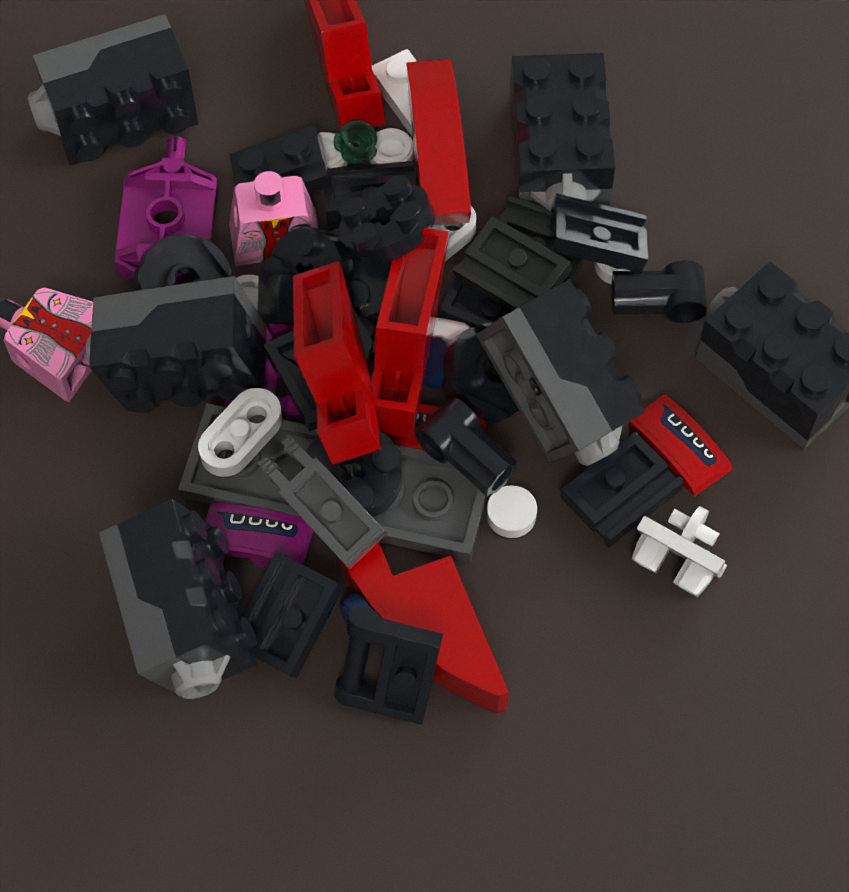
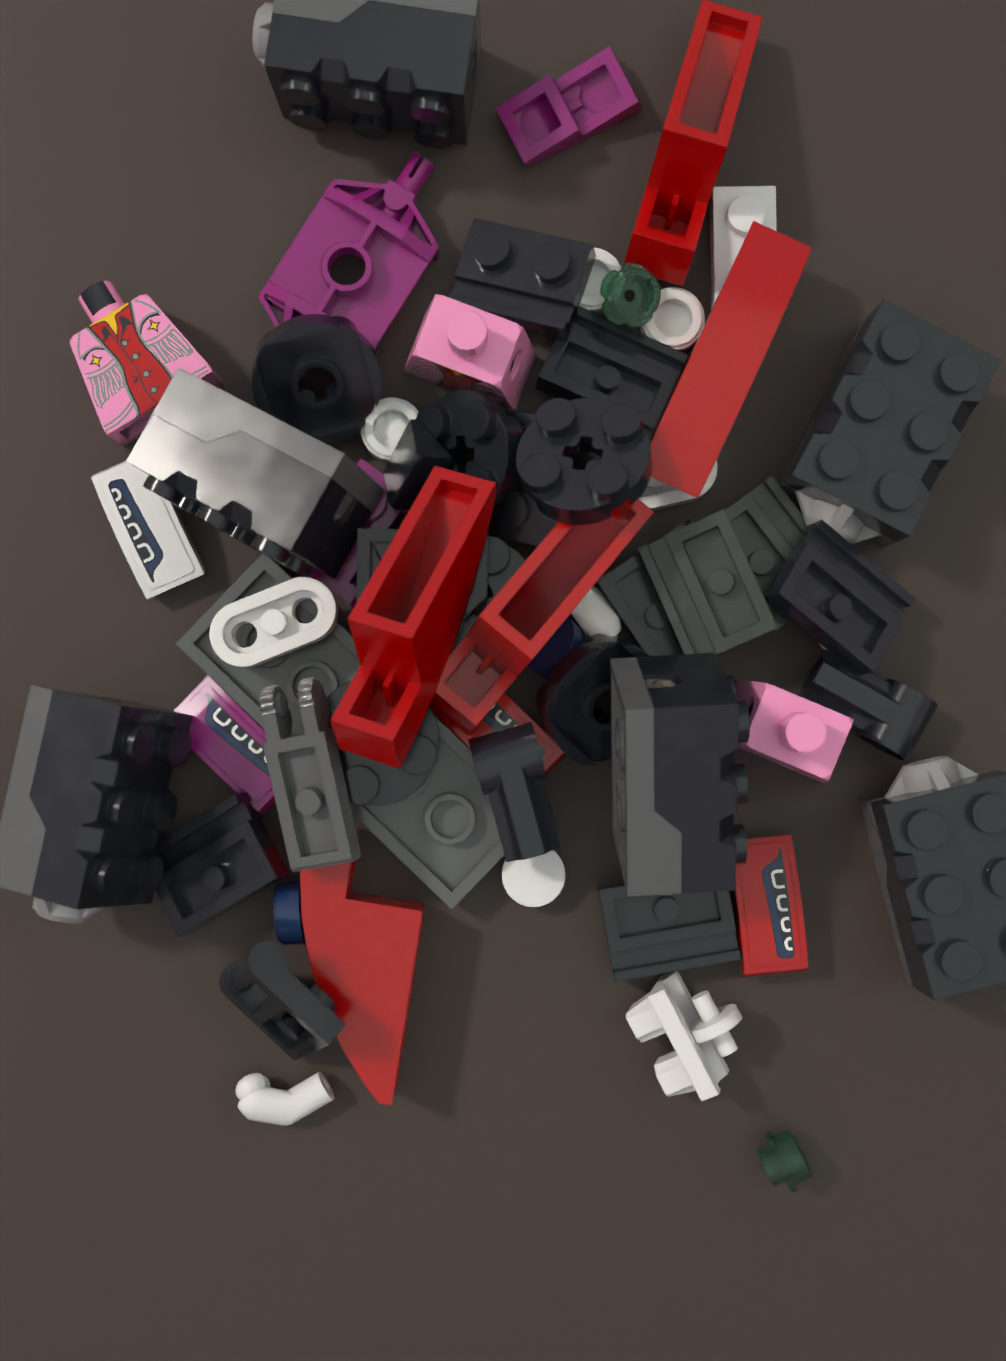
camera: 30 degrees right, 25 degrees up
none -> white slope [91,461,205,599]
none -> white arm [235,1072,335,1126]
none -> magenta slope [496,46,643,166]
none -> bright pink torso [735,679,854,783]
none -> clear green plate [758,1128,813,1192]

